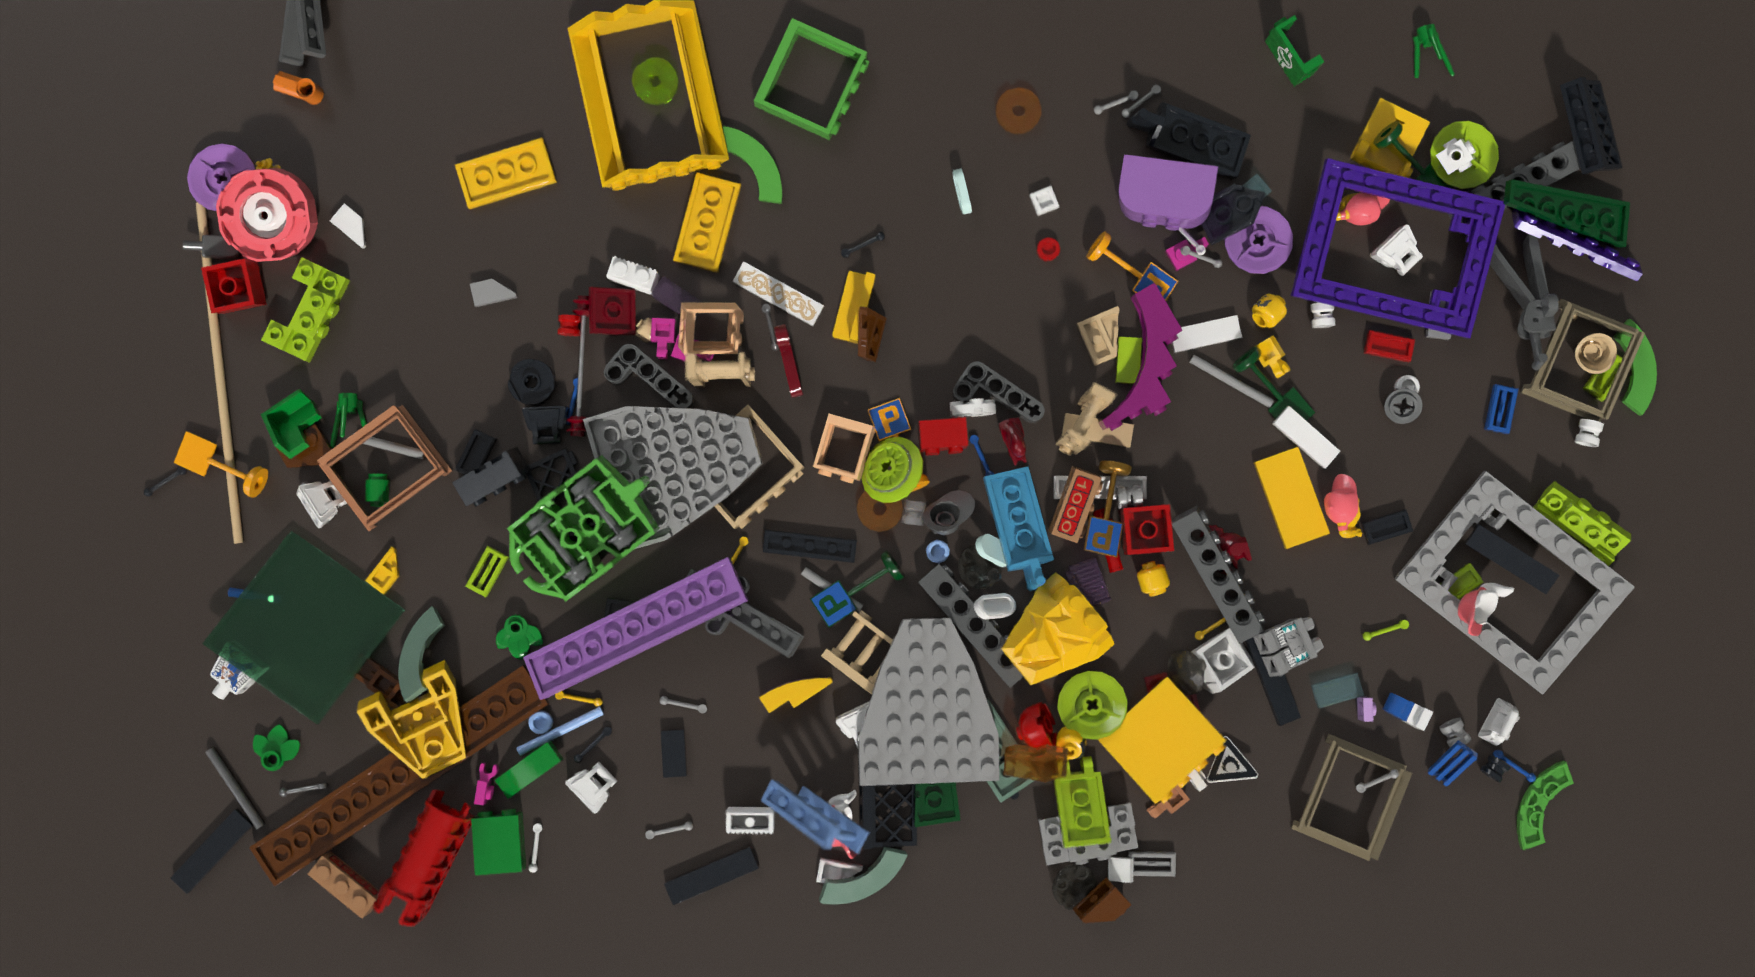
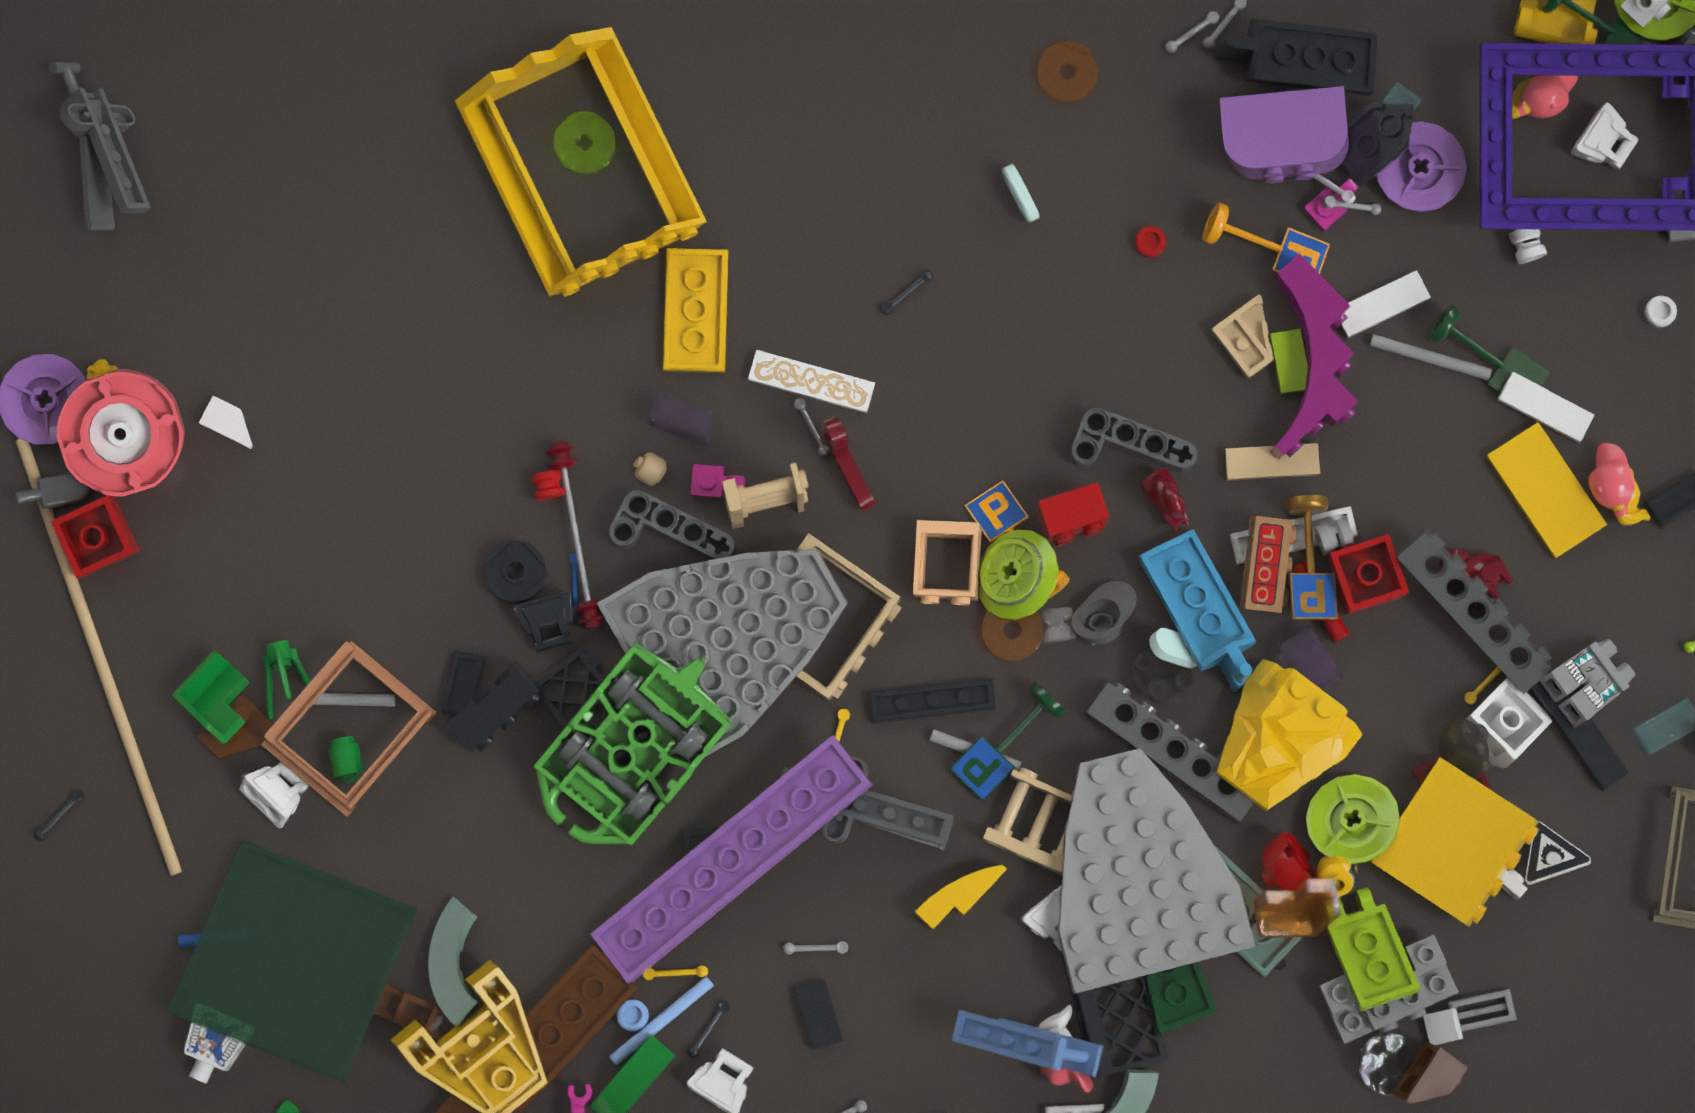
camera: 15 degrees left, 5 degrees down
light orange piece [174,431,268,498] -> none
lime bracket [261,257,350,363] -> none
orange piece [273,71,324,105] -> none
yellow tile [365,546,399,594] -> none
yellow tile [455,138,557,209] -> none
lime tile [465,546,509,597] -> none
light grey tile [470,279,518,307] -> none
green plate [496,614,543,660] -> none
dark red tile [589,286,636,336] -> none
white brick [607,256,660,295] -> none
dark pink plate [651,318,676,360] -> none
light nougat window [678,302,744,354] -> none
bright green tile [723,126,783,204] -> none
white brick [726,807,775,834] -> none
bright green window [754,18,870,140] -> none
yellow panel [832,271,876,344] -> none
reddish brown wing [858,306,887,362] -> none
light blue tile [926,540,949,563] -> none
white plate [950,399,996,418] -> none
blue hinge [969,435,994,476] -> none
white tile [974,593,1016,619] -> none
white tile [1029,186,1060,216] -> none
tan fence [1056,383,1116,456] -> none
yellow head [1137,561,1170,597] -> none
nougat plate [1146,785,1190,818] -> none
yellow head [1252,294,1287,328] -> none
yellow plate [1254,335,1290,378] -> none
red tile [1364,330,1415,363] -> none
dark grey gear [1384,387,1423,424] -> none

